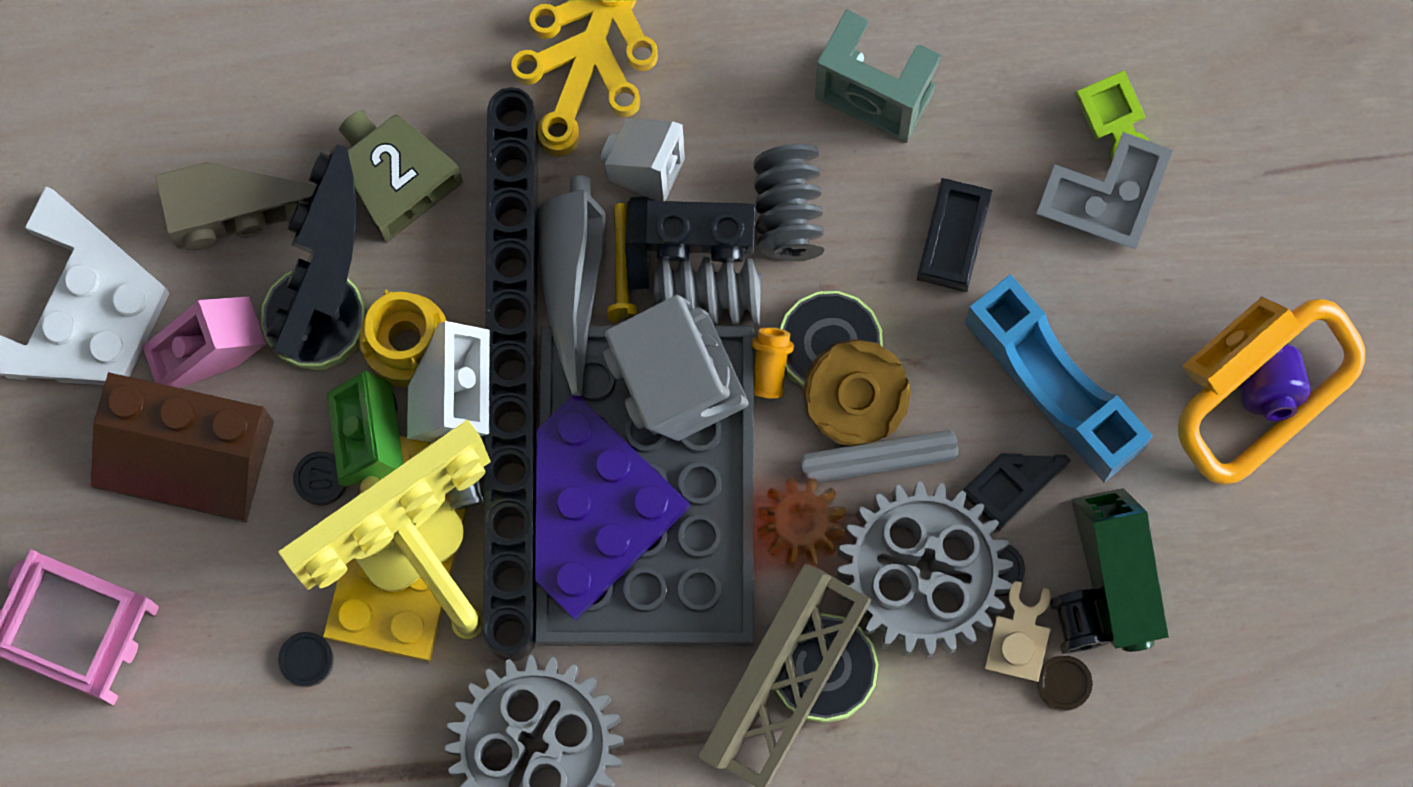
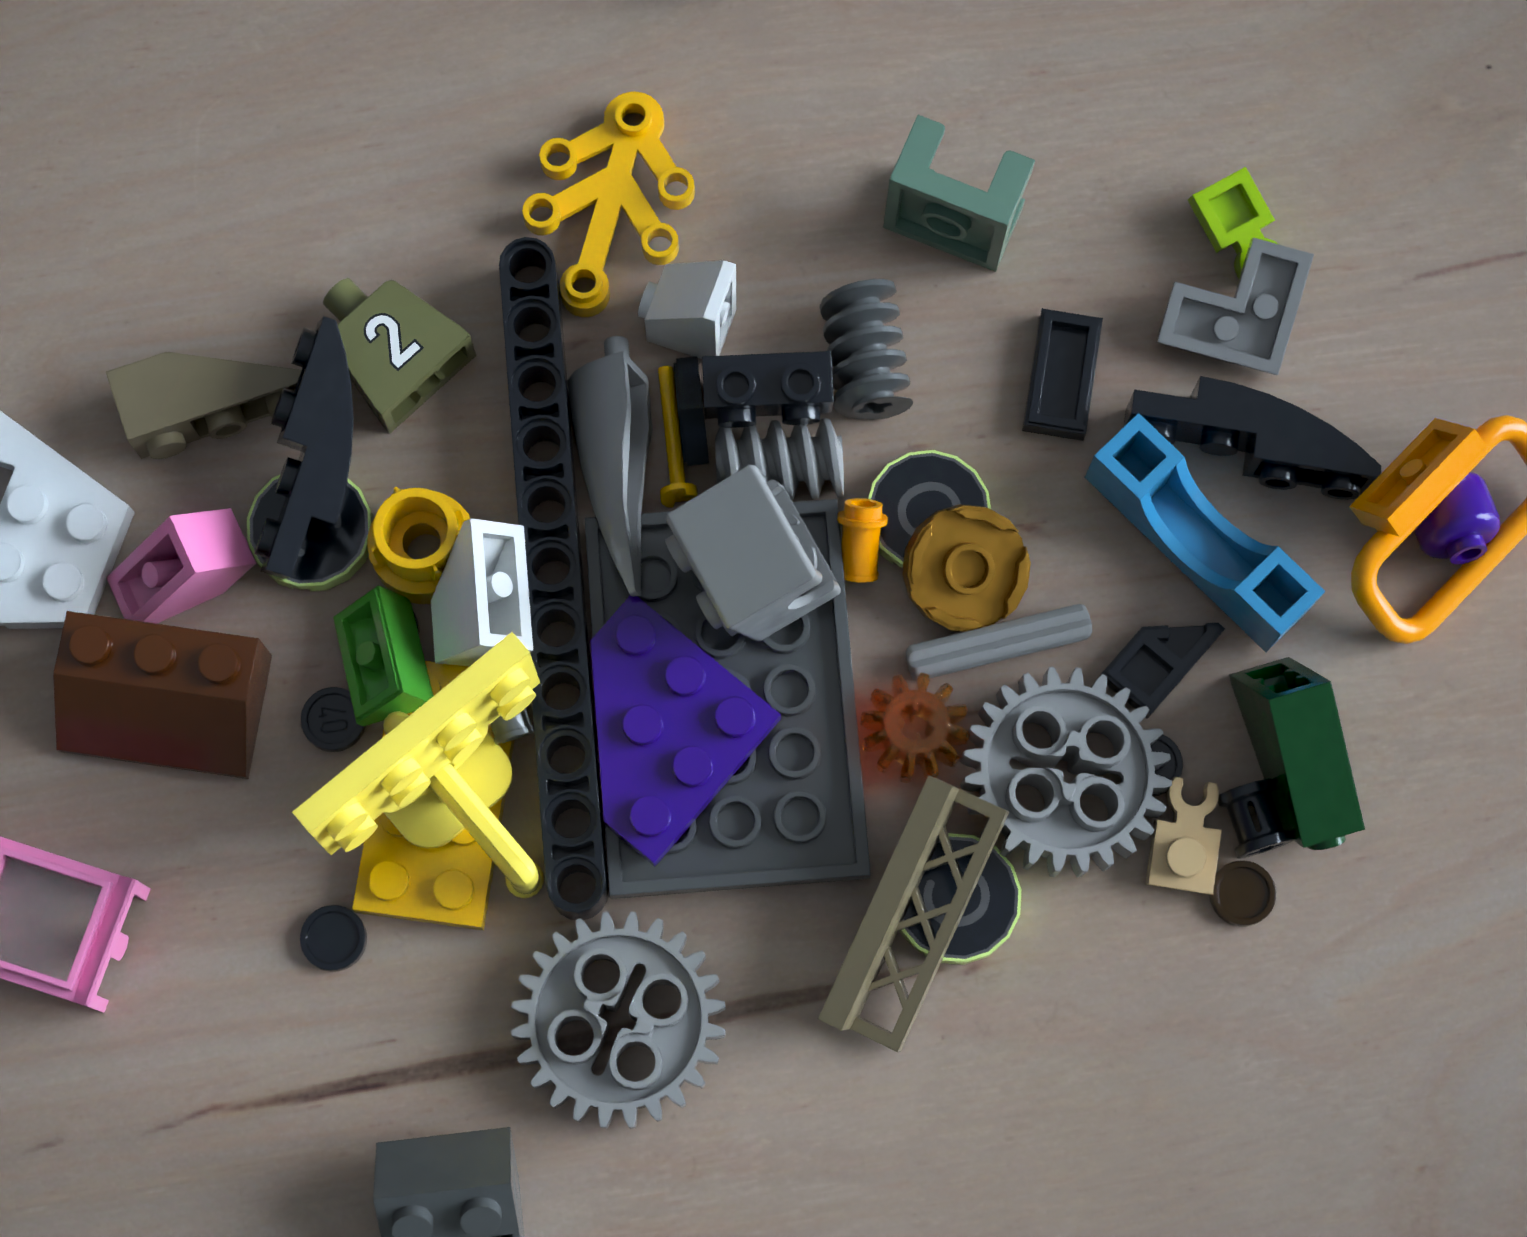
camera: 10 degrees left, 0 degrees up
none -> black slope [1123,376,1381,500]

